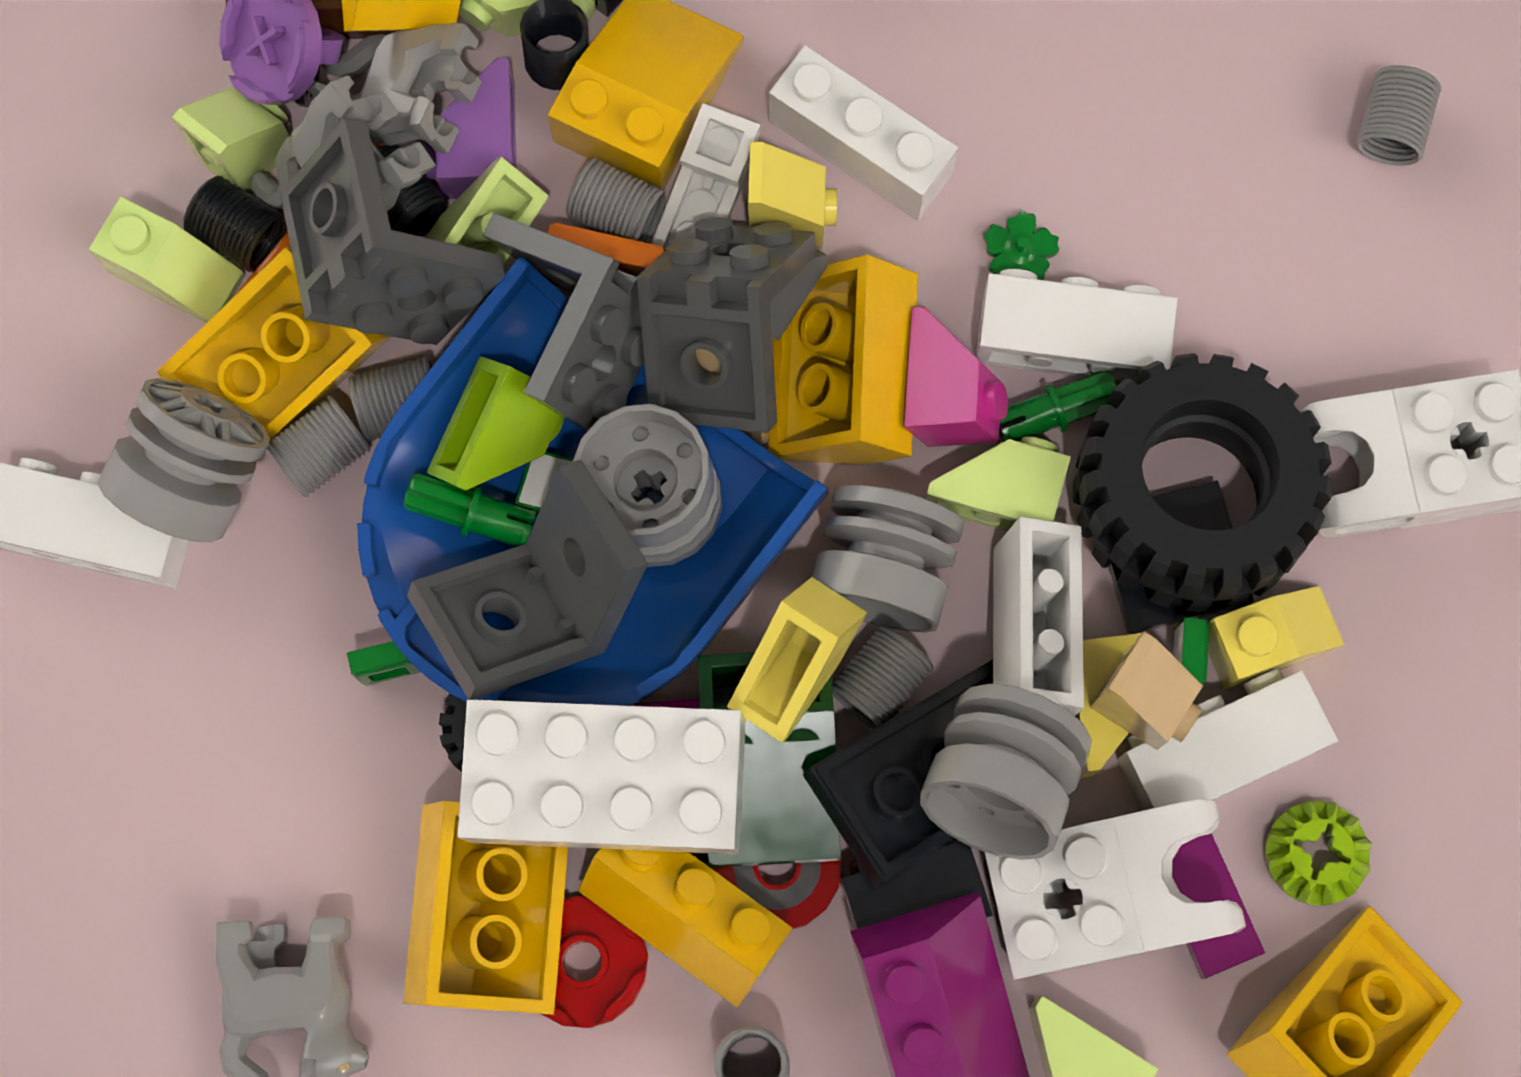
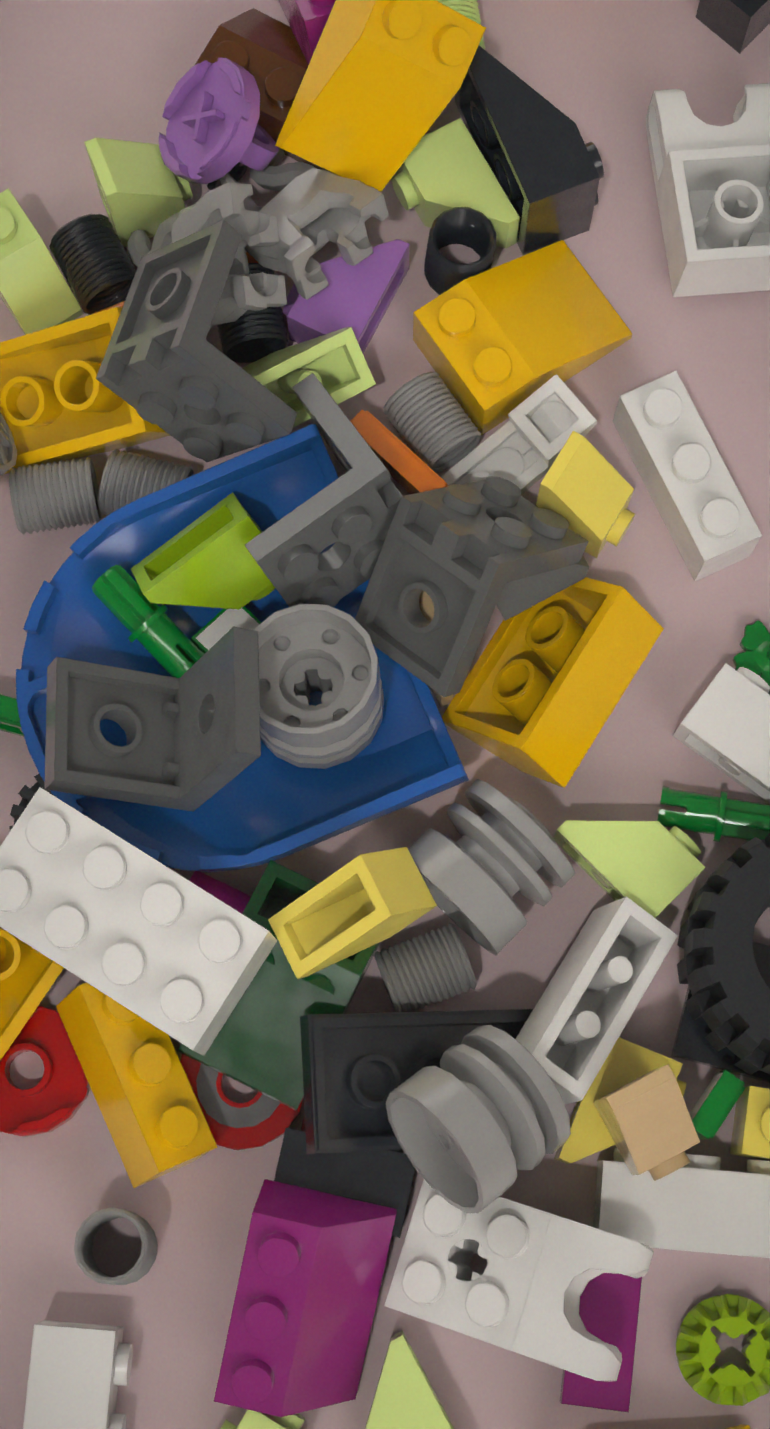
camera: 30 degrees right, 0 degrees up
dark pink slope [904,306,1008,447] -> none

